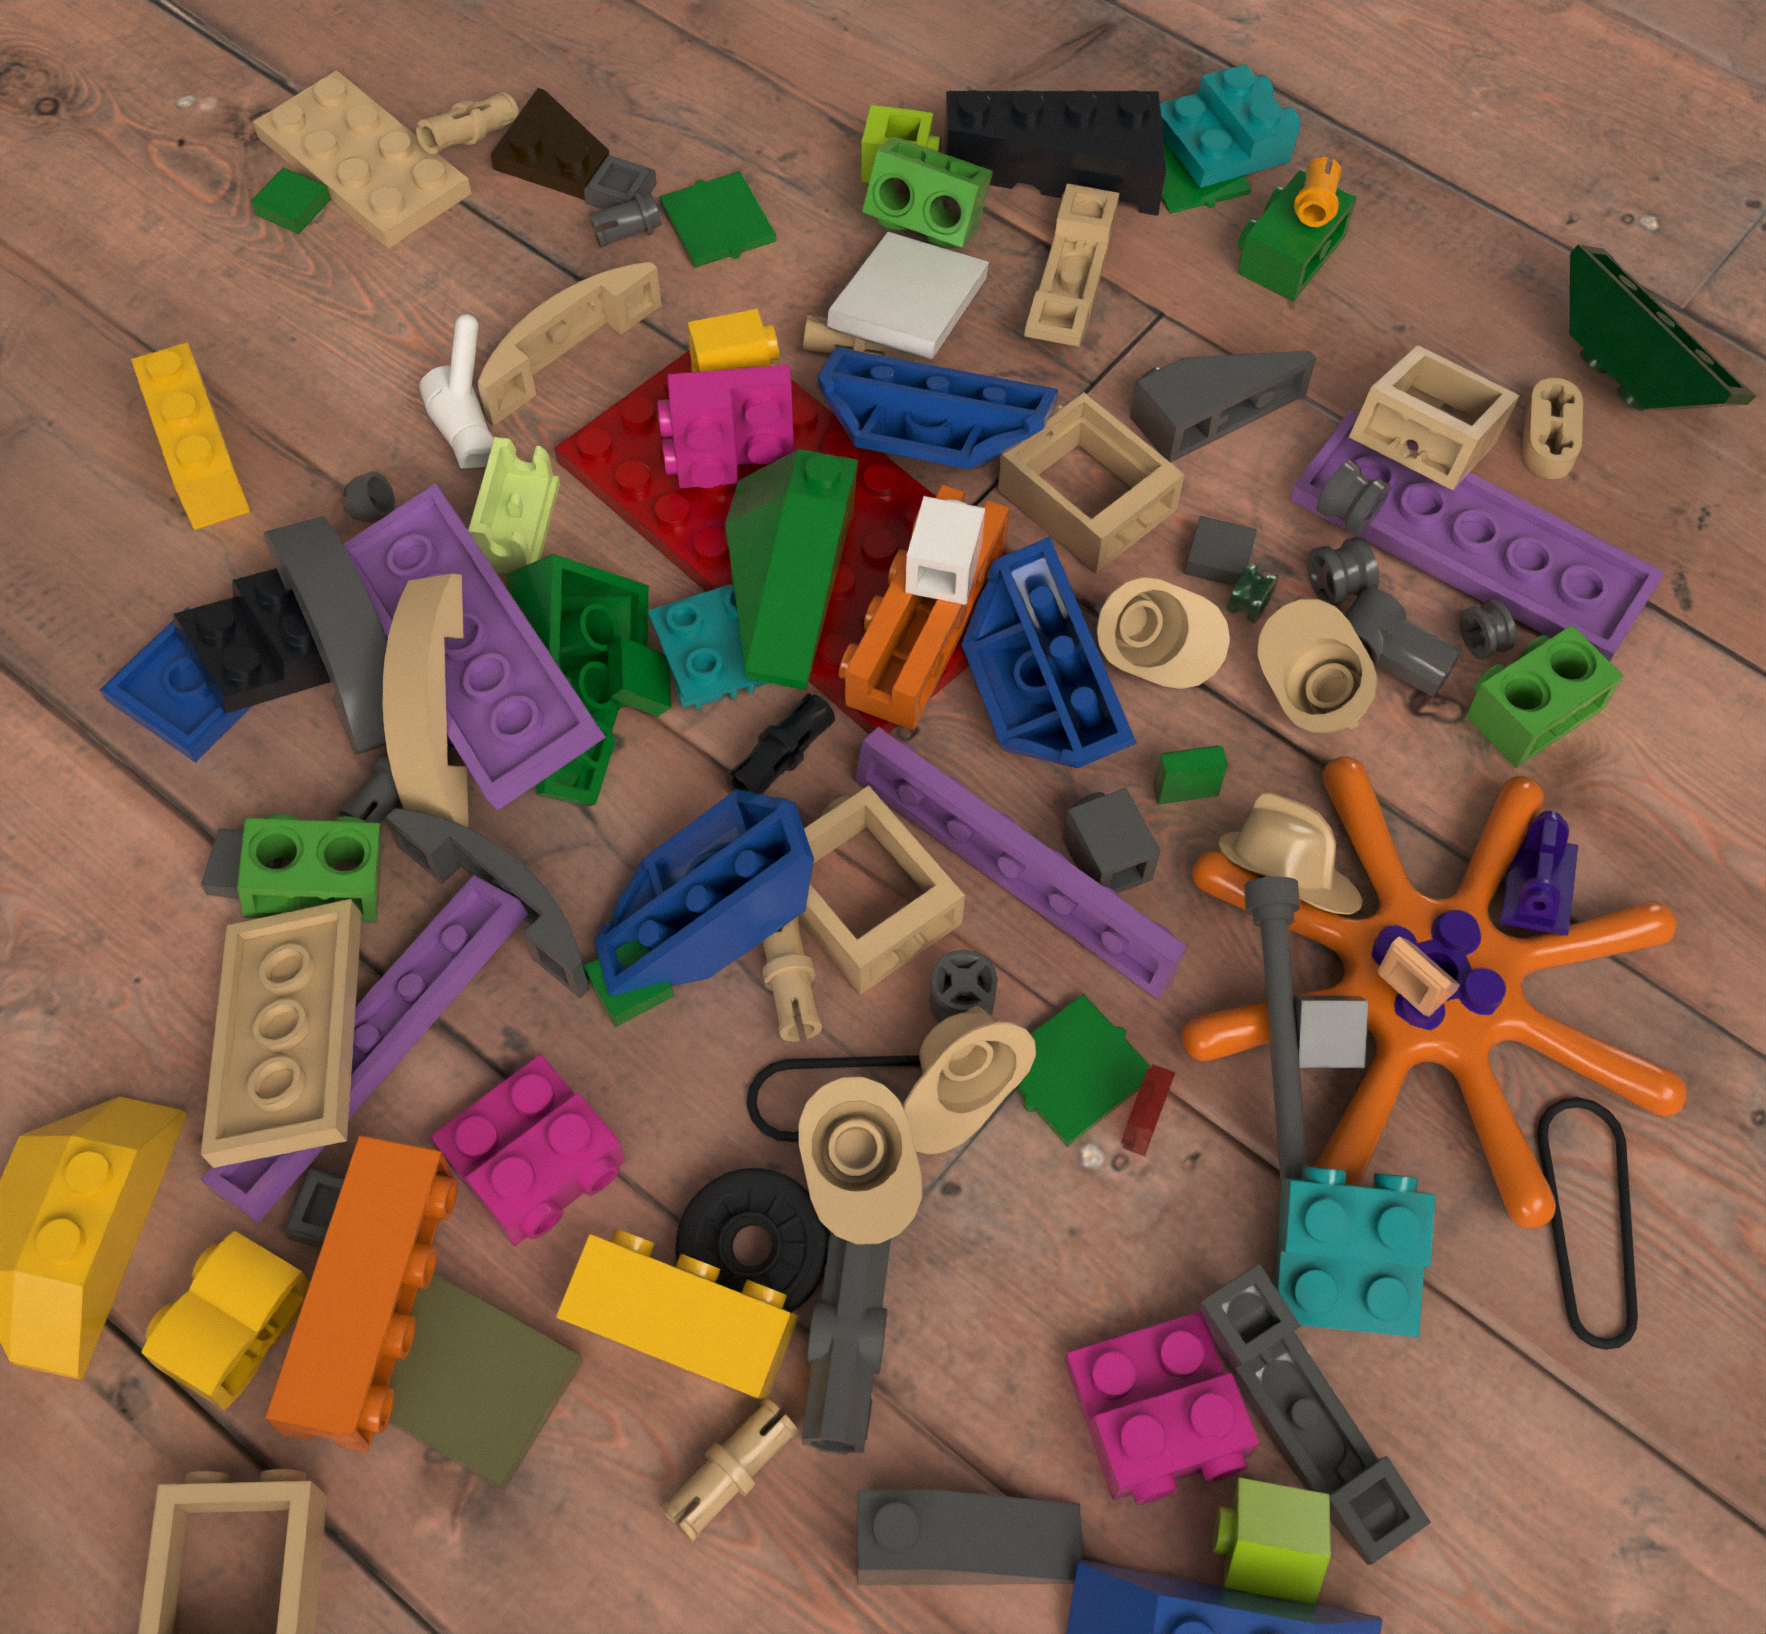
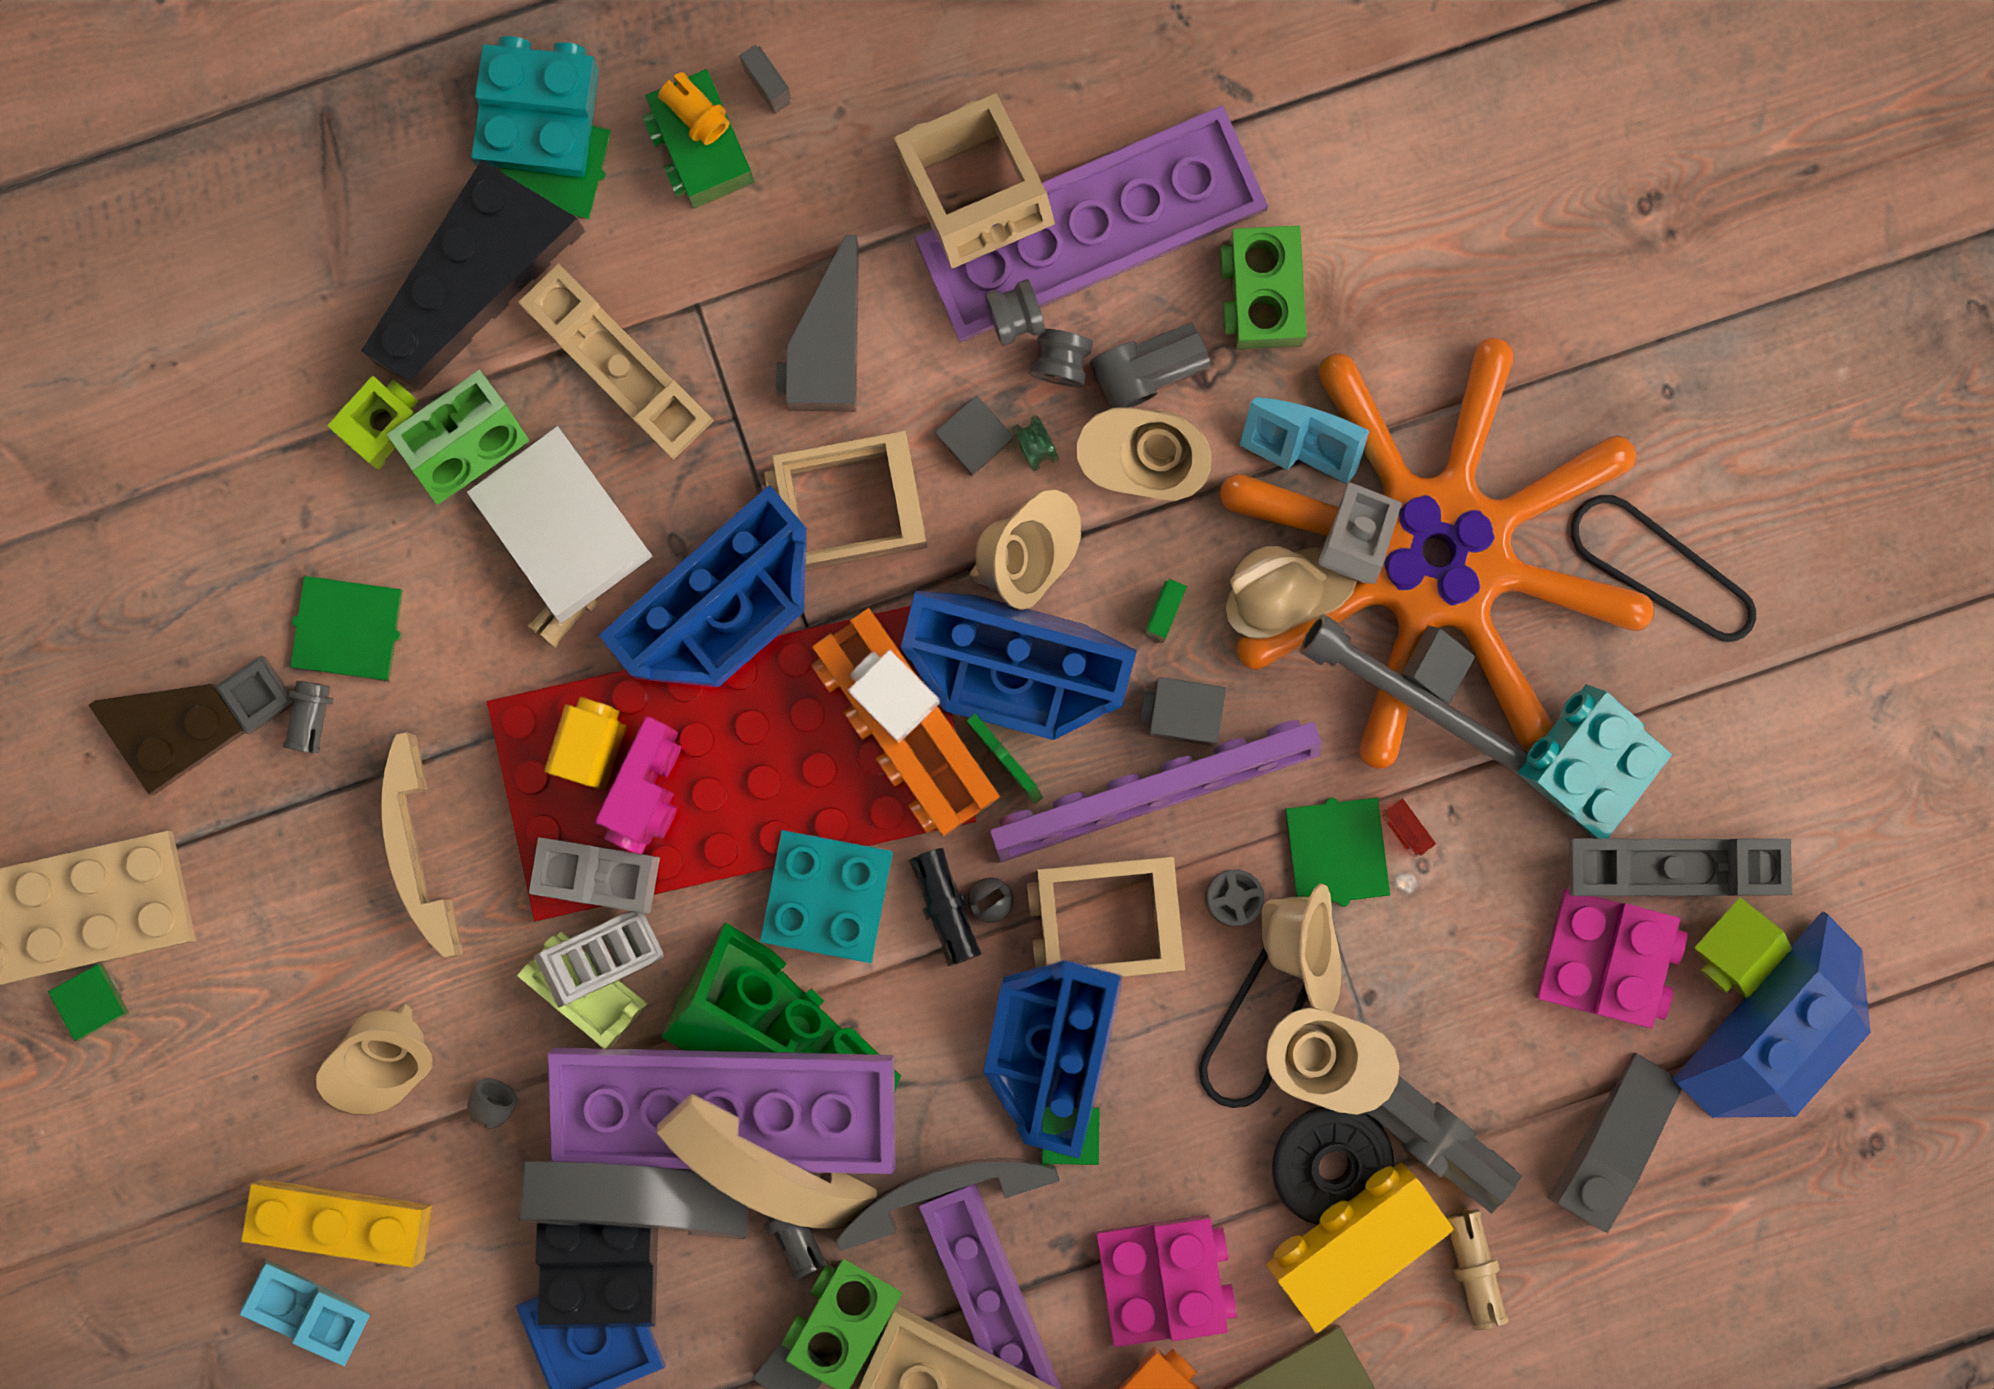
camera: 55 degrees left, 25 degrees up
tan pin [416,92,519,154] -> none
white piece [419,314,494,469] -> none
green tile [608,636,671,717] -> none
green wedge [725,449,858,690] -> none
tan pin [762,916,822,1042] -> none
light nougat slope [1377,937,1460,1017] -> none
dark grey bush [1460,599,1517,660] -> none
dark purple hinge [1500,811,1578,936] -> none
tan beam [1522,378,1583,479] -> none
none -> medium azure slope [240,1259,370,1367]
none -> tan piece [316,1004,433,1114]
none -> light grey slope [529,837,660,914]
none -> light grey slope [533,911,663,1008]
none -> dark grey tile [739,45,791,114]
none -> green piece [966,713,1043,805]
none -> dark grey hinge [968,878,1013,923]
none -> medium azure slope [1239,397,1369,484]
none -> light grey slope [1318,482,1402,584]

